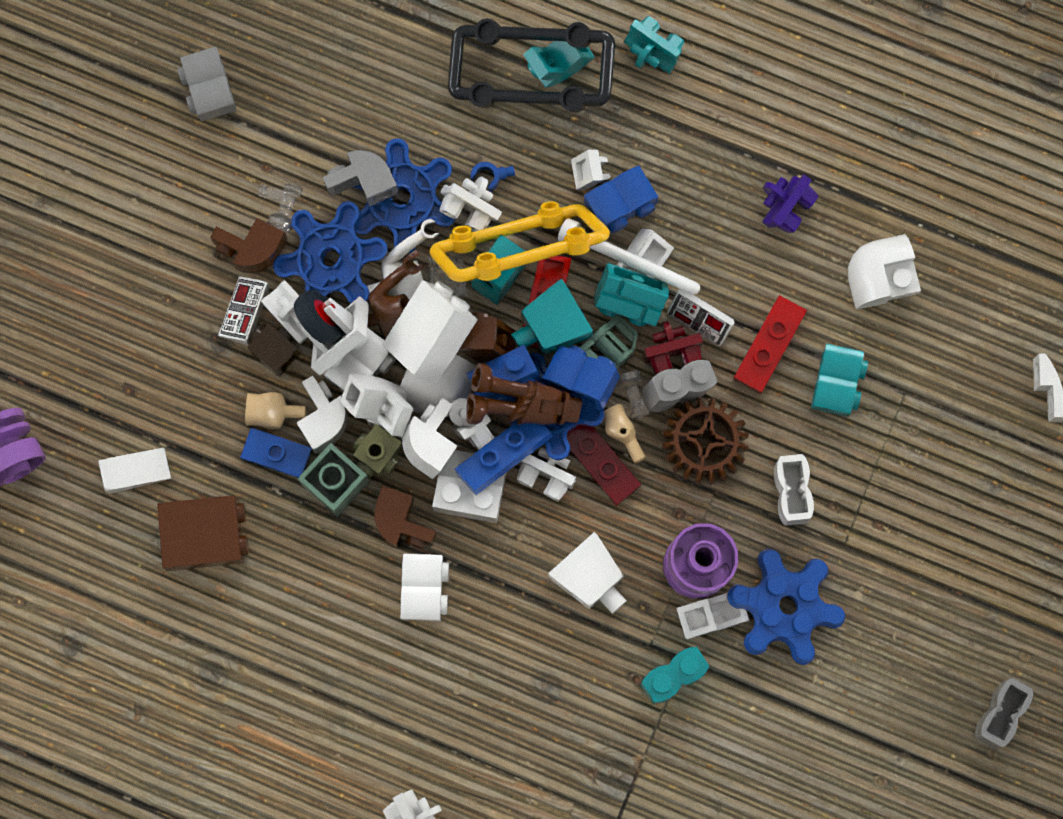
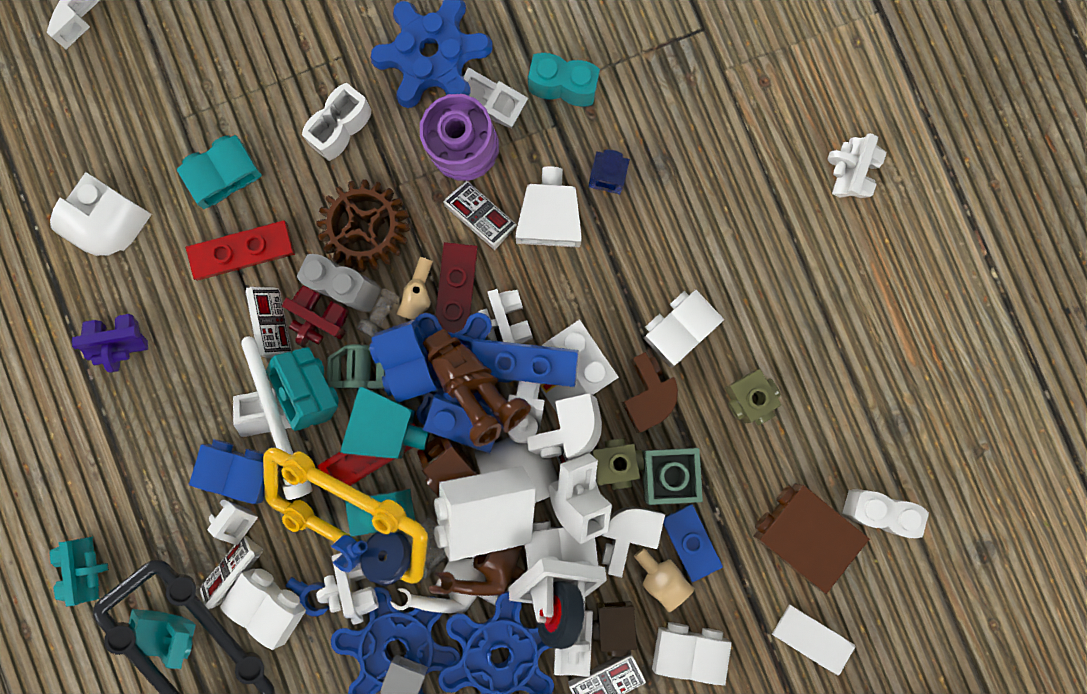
camera: 140 degrees left, 5 degrees up
none -> white slope [200,535,263,609]
none -> white brick [220,568,306,650]
none -> blue piece [331,535,368,572]
none -> dark blue piece [360,531,411,586]
none -> slope [443,181,517,250]
none -> clear blue brick [588,149,630,195]
none -> white brick [652,622,732,685]
none -> olive brick [724,369,781,426]
none -> white brick [842,489,929,538]

